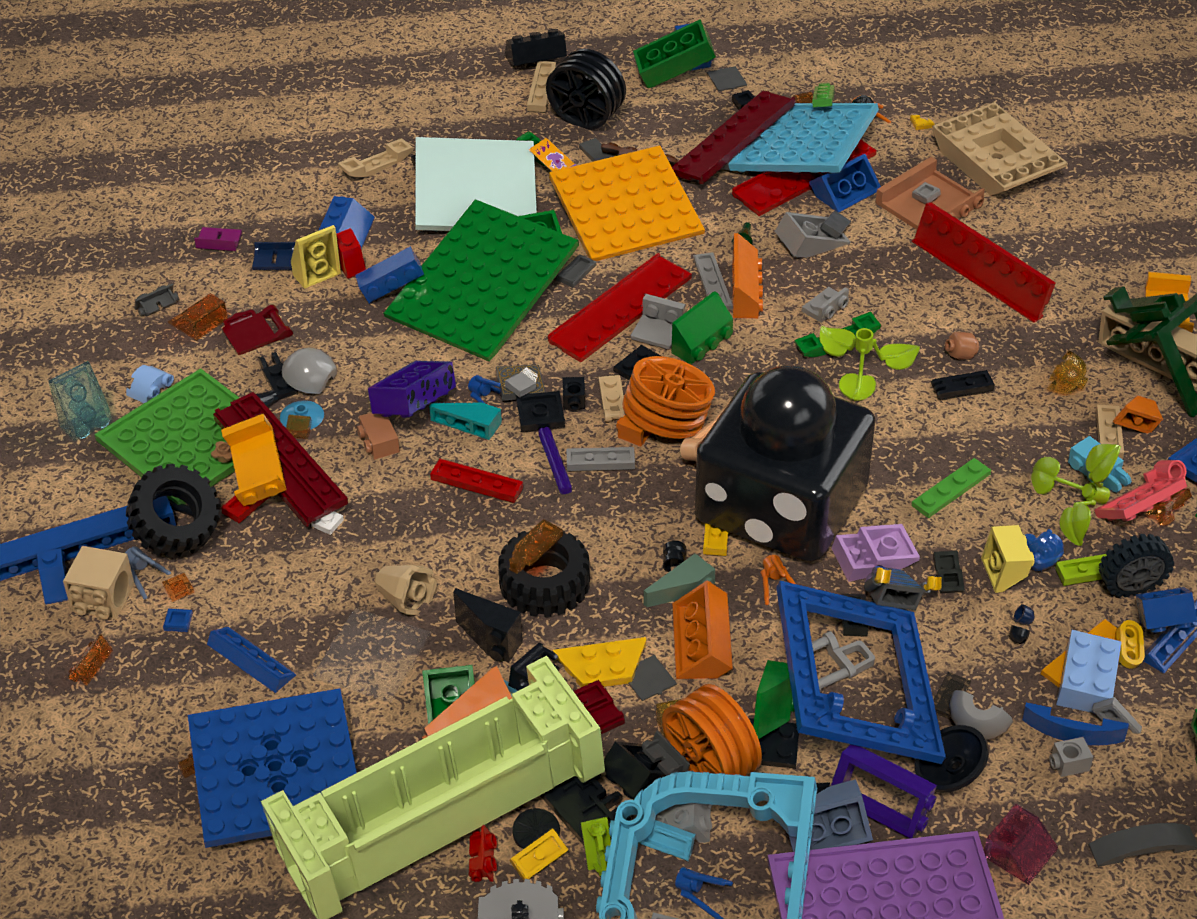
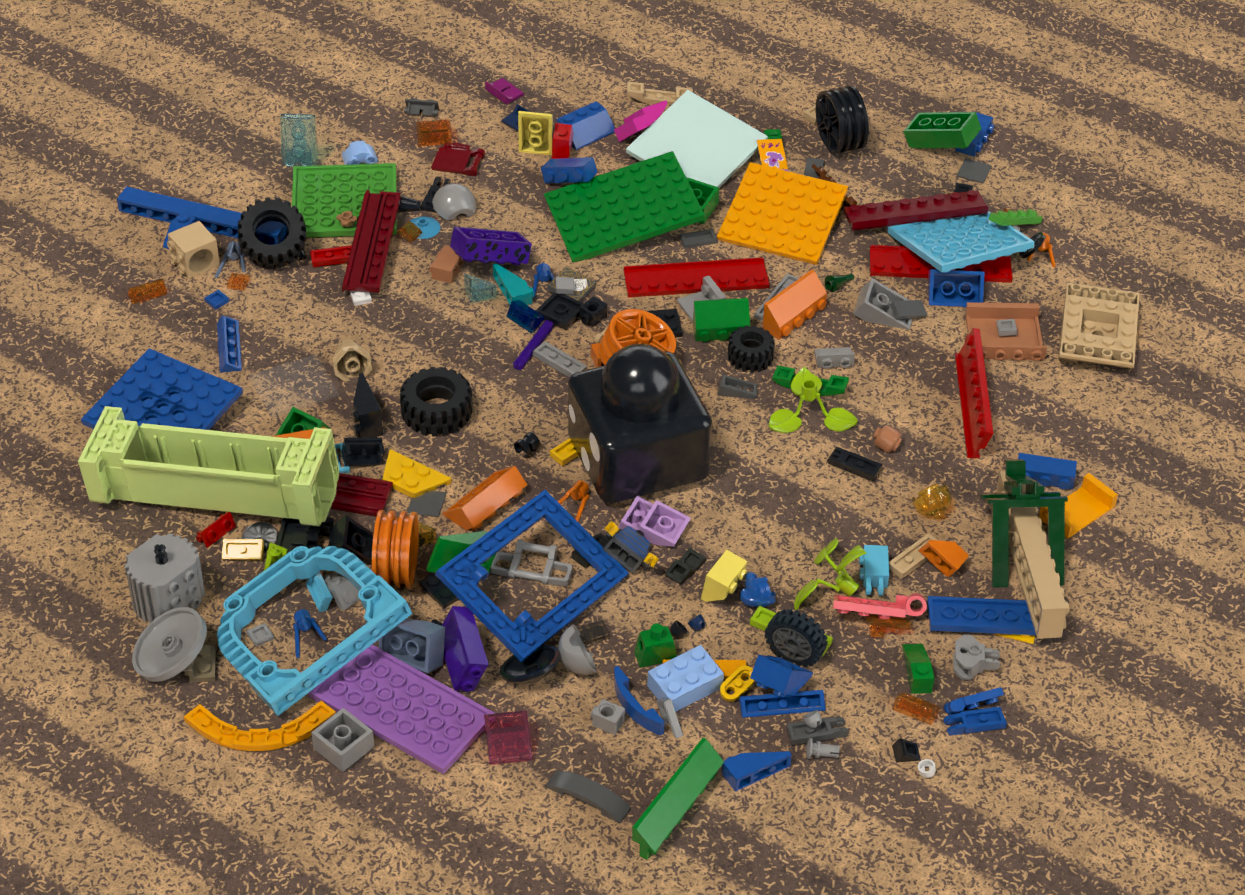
camera: 40 degrees right, 0 degrees up
light orange panel [221,414,286,506] -> none
red plate [430,458,523,503] -> none
black slope [504,29,567,66] -> none
clear orange hinge [509,519,563,574] -> none
dark grey hinge [641,731,690,776] -> none
sand green slope [644,554,715,607] -> none
yellow tile [910,115,935,130] -> none
bright green plate [911,458,991,518] -> none
none -> clear light blue slope [464,273,497,304]
none -> clear blue slope [506,300,545,334]
none -> dark pink slope [614,100,667,142]
none -> green torso [634,623,677,668]
none -> black tyre [728,325,775,373]
none -> blue brick [1018,453,1077,490]

